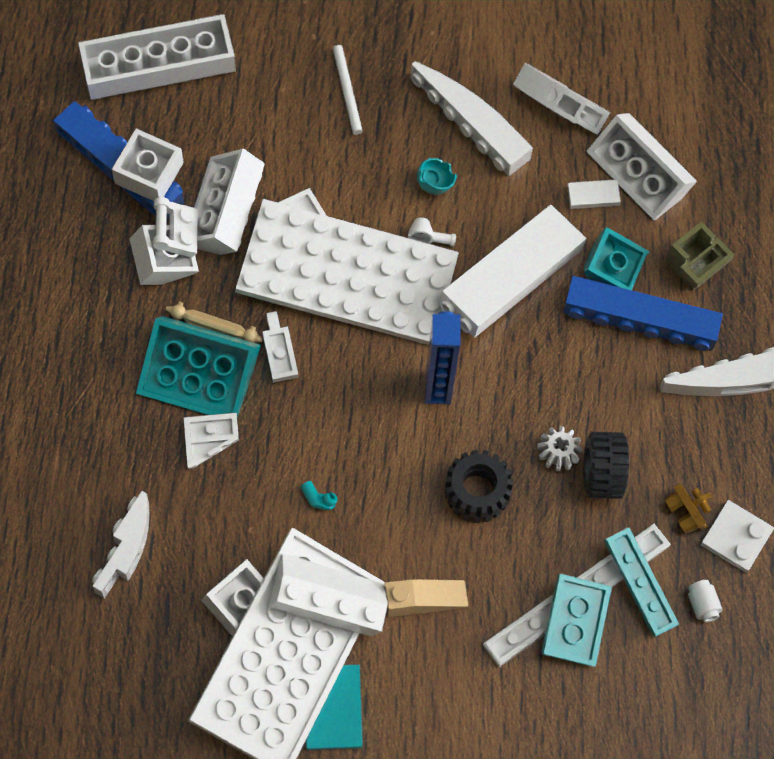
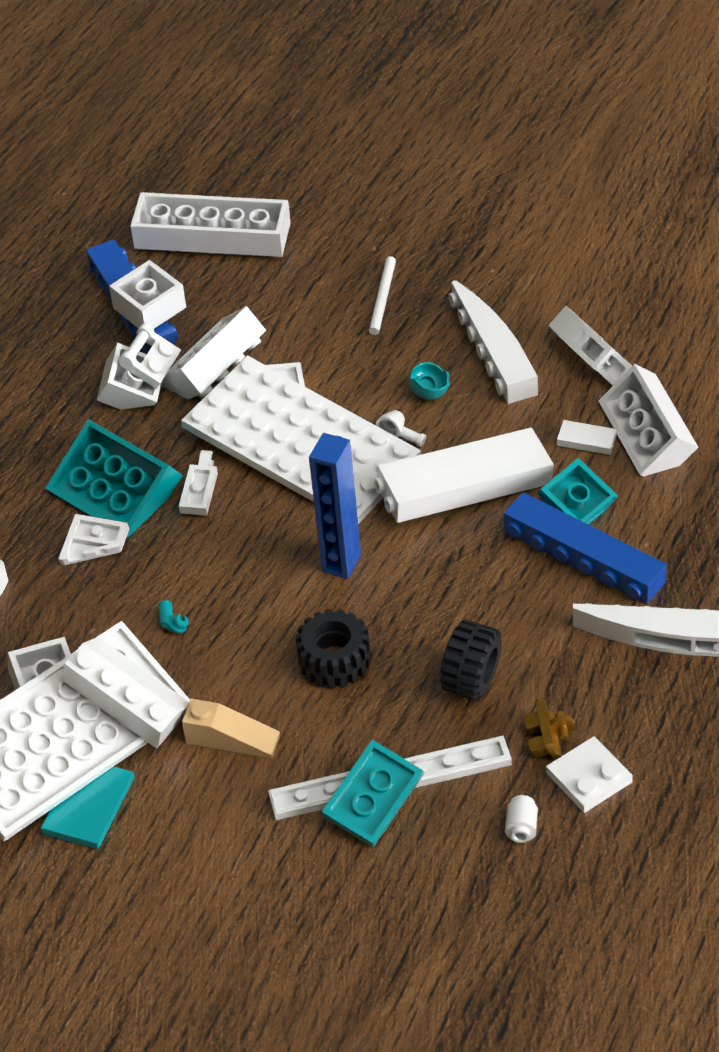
camera: 30 degrees right, 20 degrees down
tan wheel [166,302,263,343] -> none
white gear [537,425,583,472] -> none
plate [604,528,679,637] -> none
olive plate [666,221,735,290] -> none

